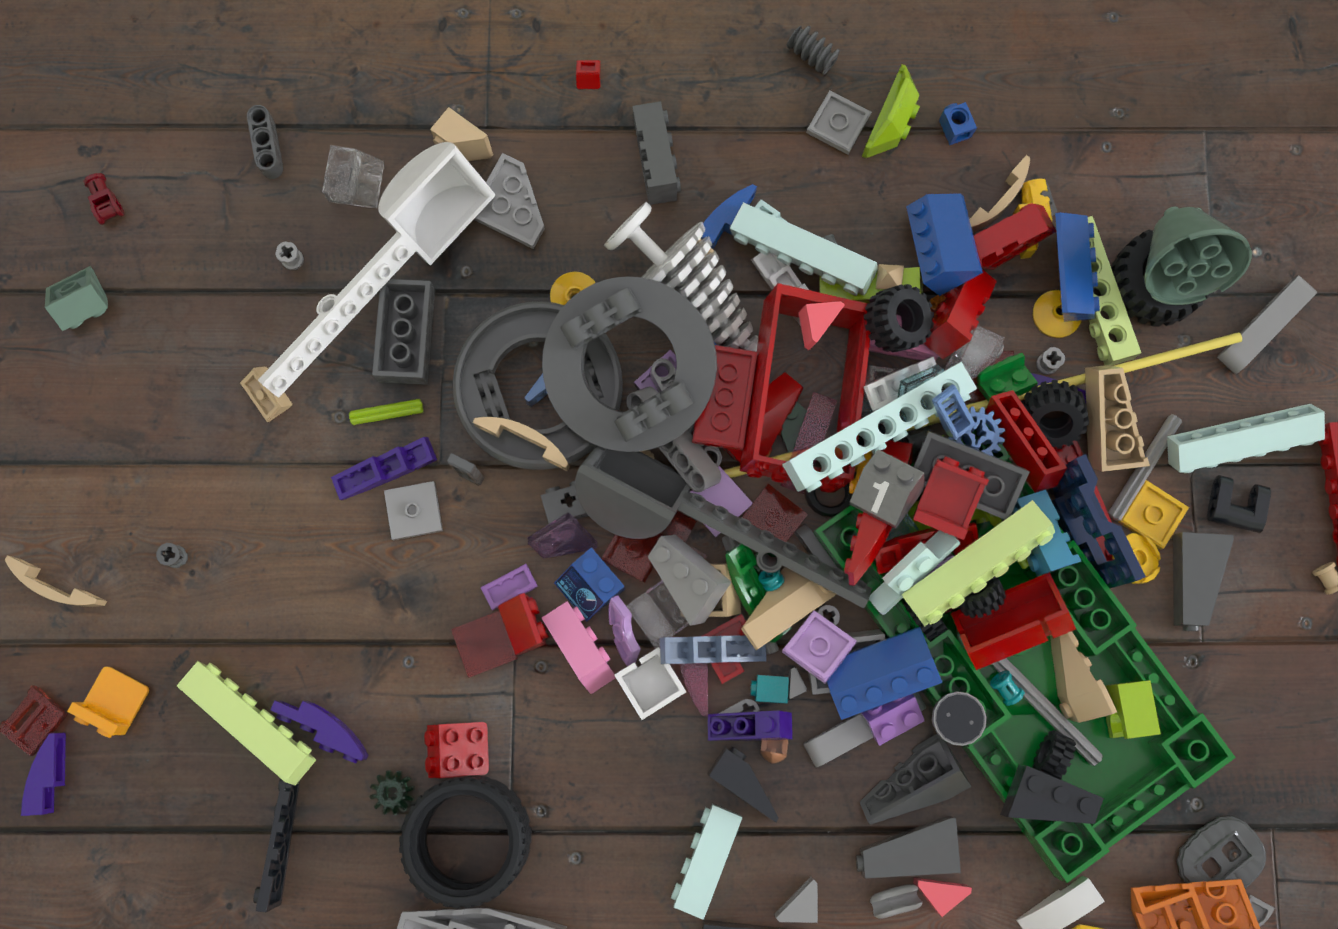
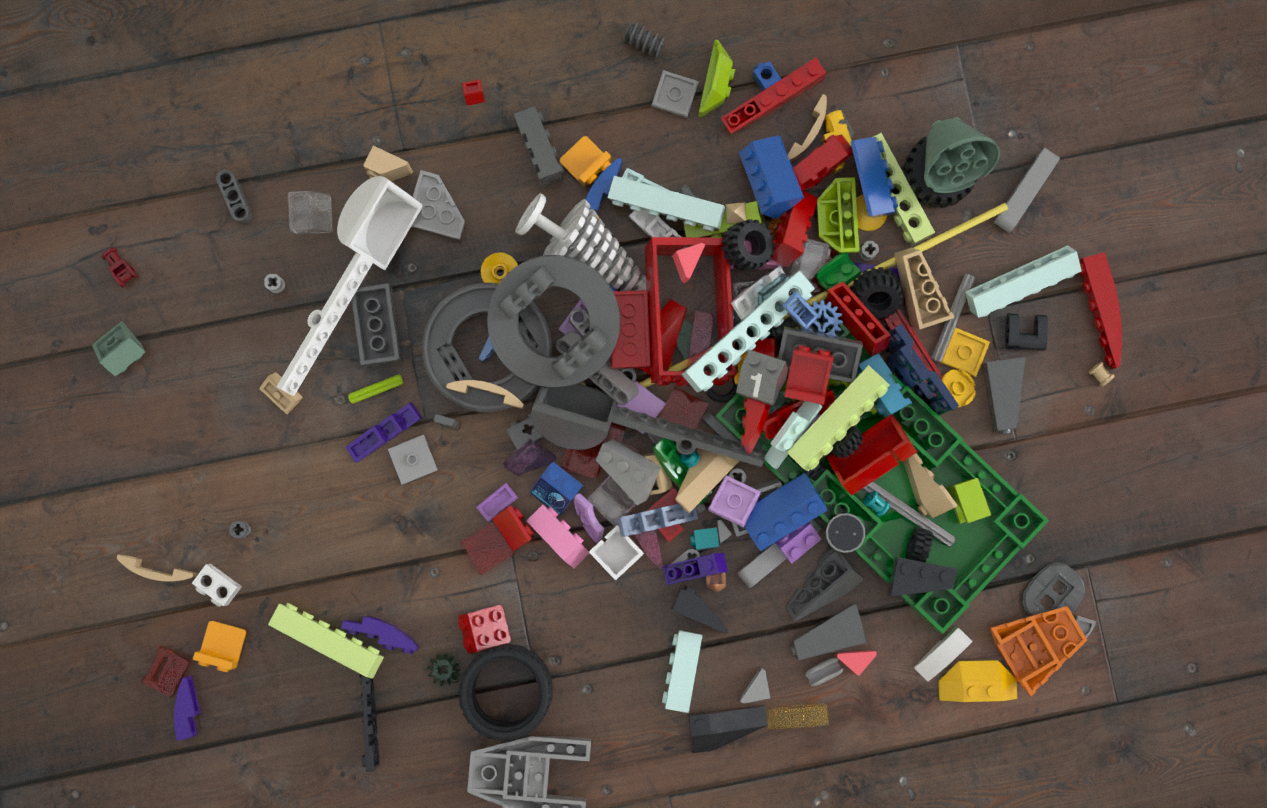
camera: 15 degrees left, 5 degrees up
none -> white brick [192,564,242,607]
none -> light orange bracket [560,136,612,188]
none -> red slope [721,58,826,134]
none -> lime wedge [817,177,859,253]

